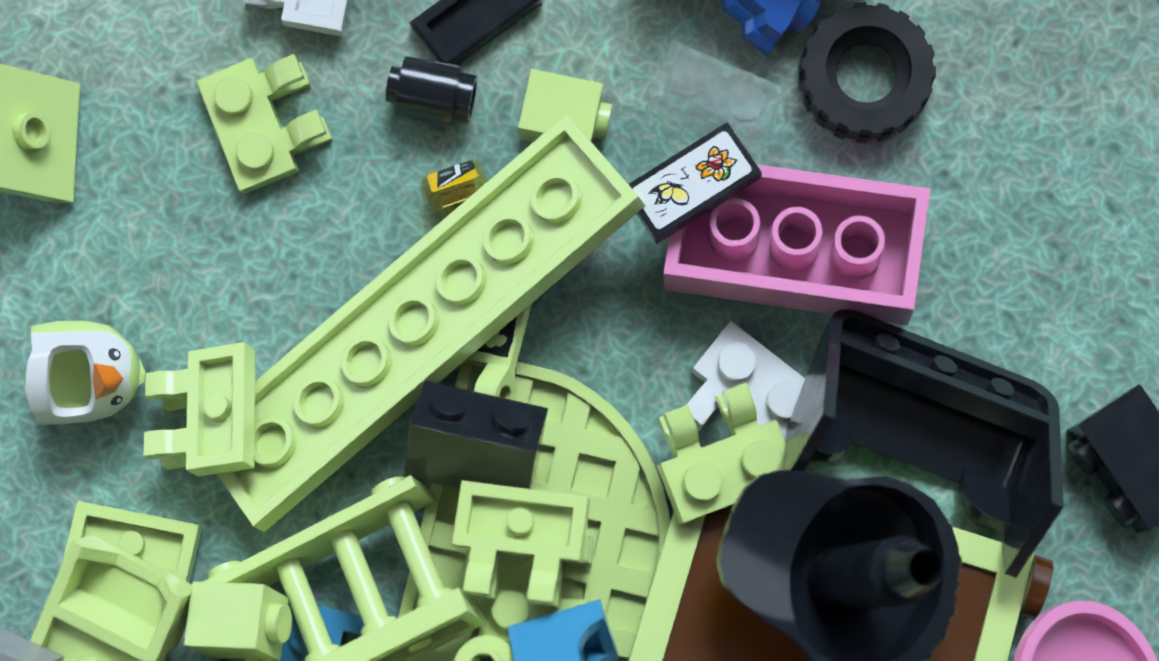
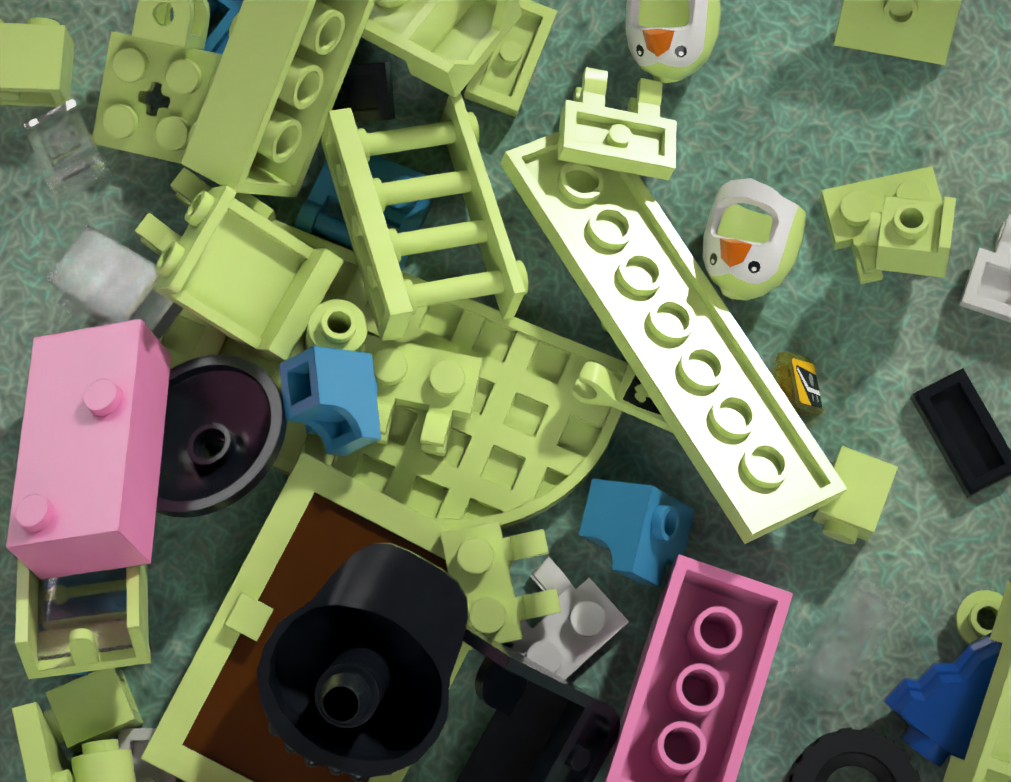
camera: 100 degrees right, 5 degrees down
yellowish green brick [184,582,292,661] -> none
black brick [385,56,478,126] -> none
black brick [404,380,548,489] -> none
yellowish green plate [452,481,591,608] -> none
tile [628,122,762,245] -> none
none -> dark azure brick [579,478,694,587]
none -> piece [703,178,806,301]
none -> yellowish green brick [866,196,956,278]

